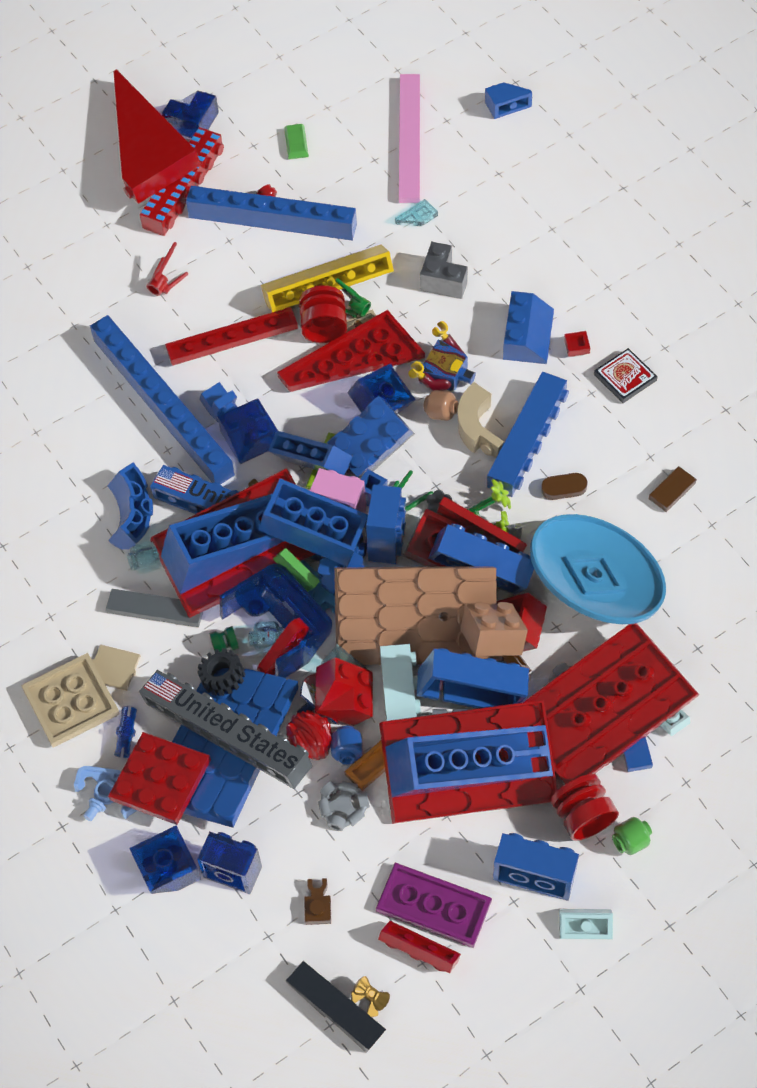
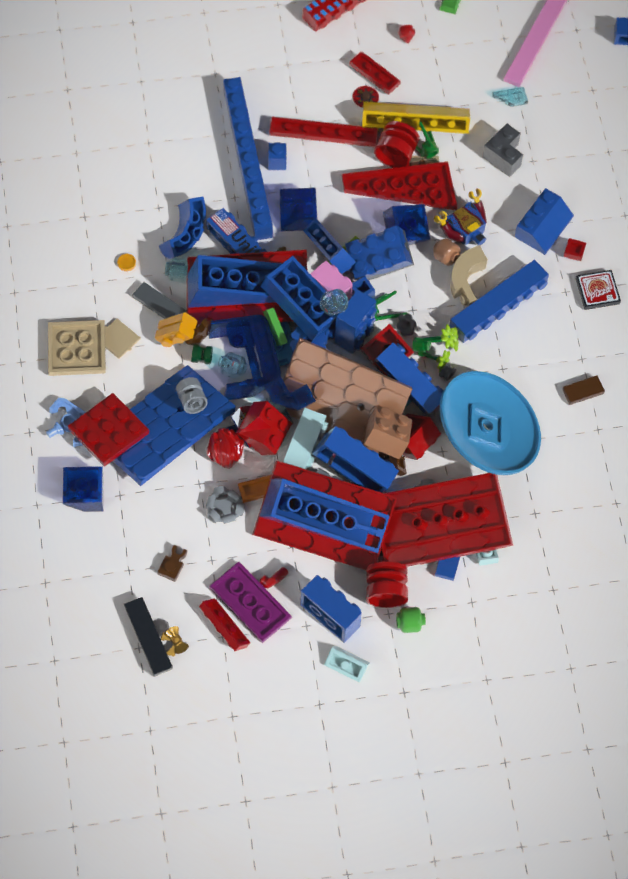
camera: 20 degrees right, 5 degrees up
clear blue pin [114,706,138,758] -> none
dark grey brick [139,670,313,789] -> none
red plant [146,242,188,296] -> none
blue brick [186,185,357,241] -> none
black tyre [197,648,245,696] -> none
clear blue slope [197,831,262,894] -> none
blue brick [199,382,240,424] -> none
red beam [257,618,309,675] -> none
blue head [331,725,363,765] -> none
red tile [436,497,527,553] -> none
reddish brown tile [541,473,588,500] -> none
none -> light orange piece [117,254,136,271]
none -> light orange brick [155,312,197,347]
none -> light grey wheel [176,377,208,414]
none -> reddish brown plate [185,318,217,346]
none -> red arm [259,567,289,589]
none -> clear blue brick [263,376,316,411]
none -> blue brick [268,142,287,170]
none -> clear light blue head [320,289,348,316]
none -> red plate [350,51,401,95]
none -> piece [353,86,379,108]

